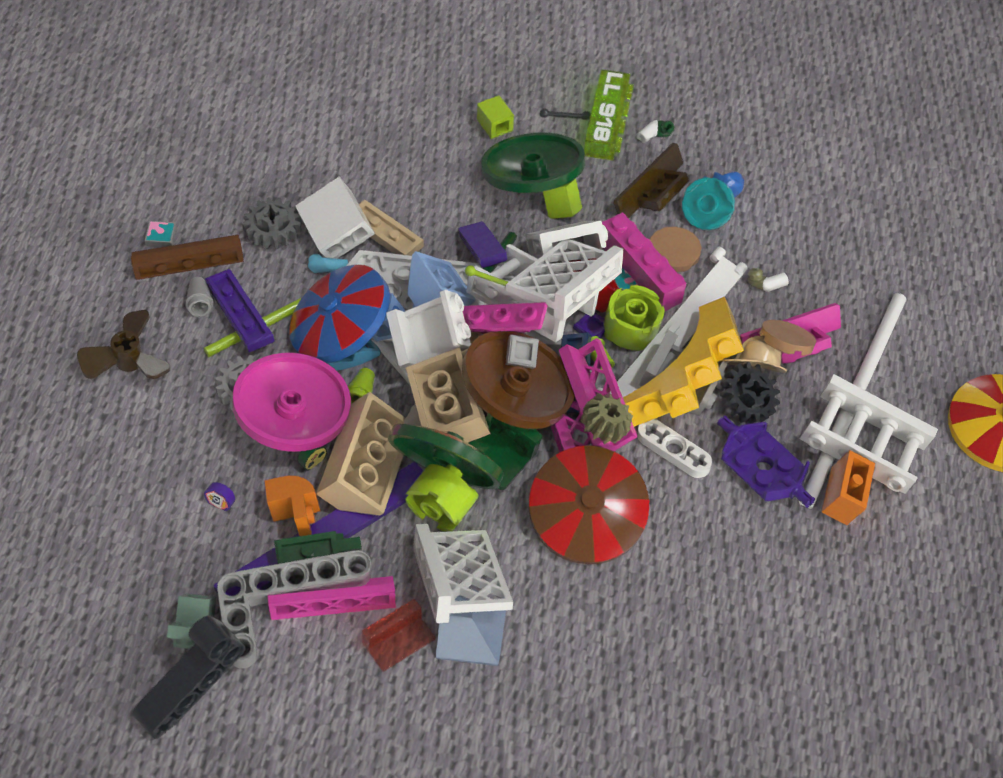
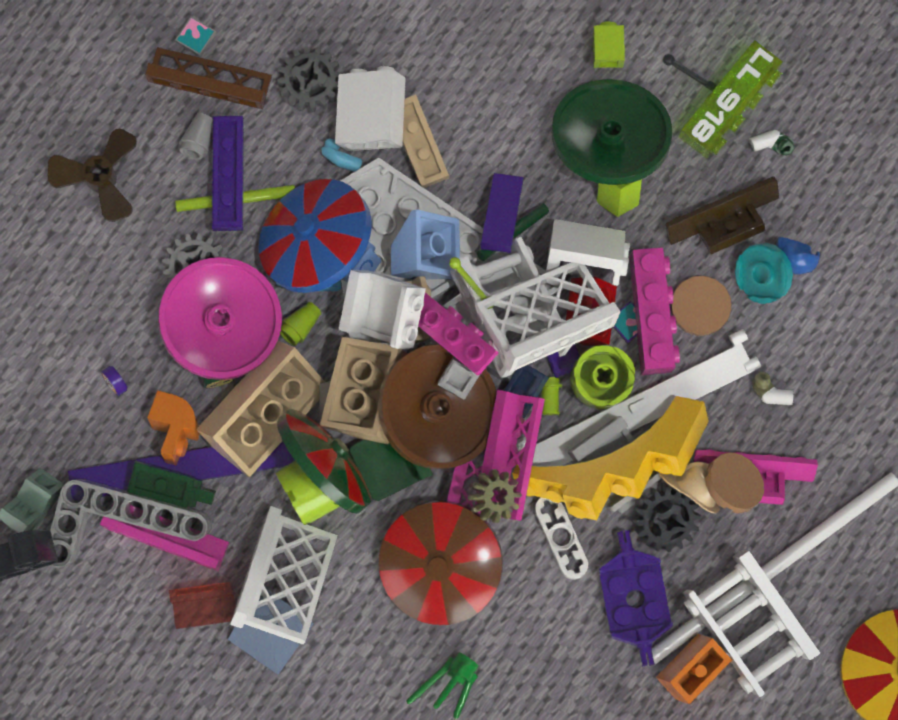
camera: 30 degrees right, 25 degrees up
none -> green plant [406,652,479,719]

